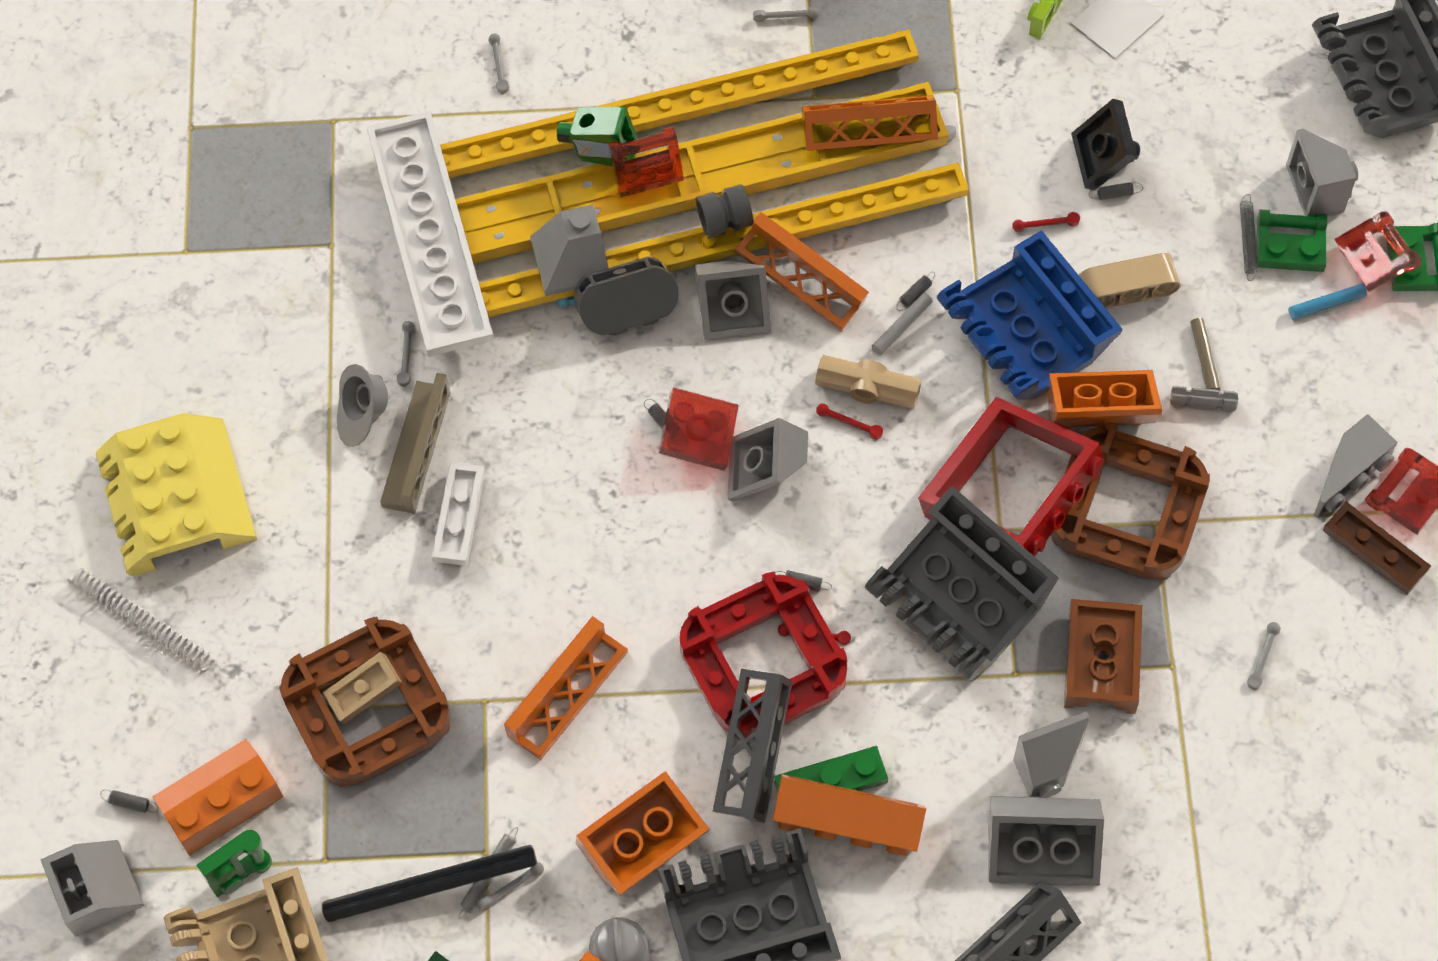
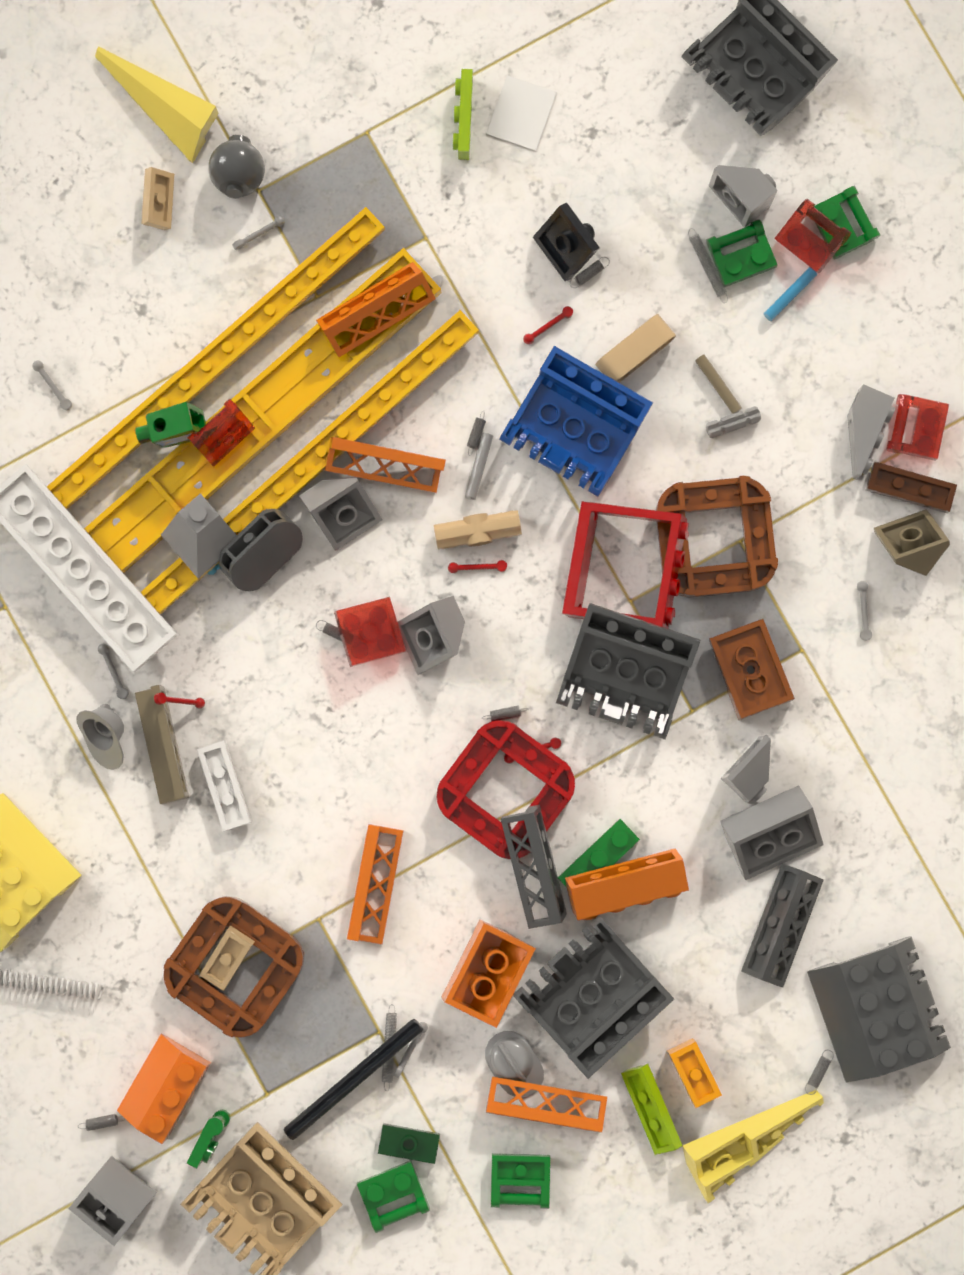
camera: 25 degrees left, 20 degrees up
dark grey wheel [696,184,754,239] -> none
orange slope [1048,370,1162,428] -> none
none -> red hinge [154,692,205,709]
none -> dark tan slope [874,509,950,576]

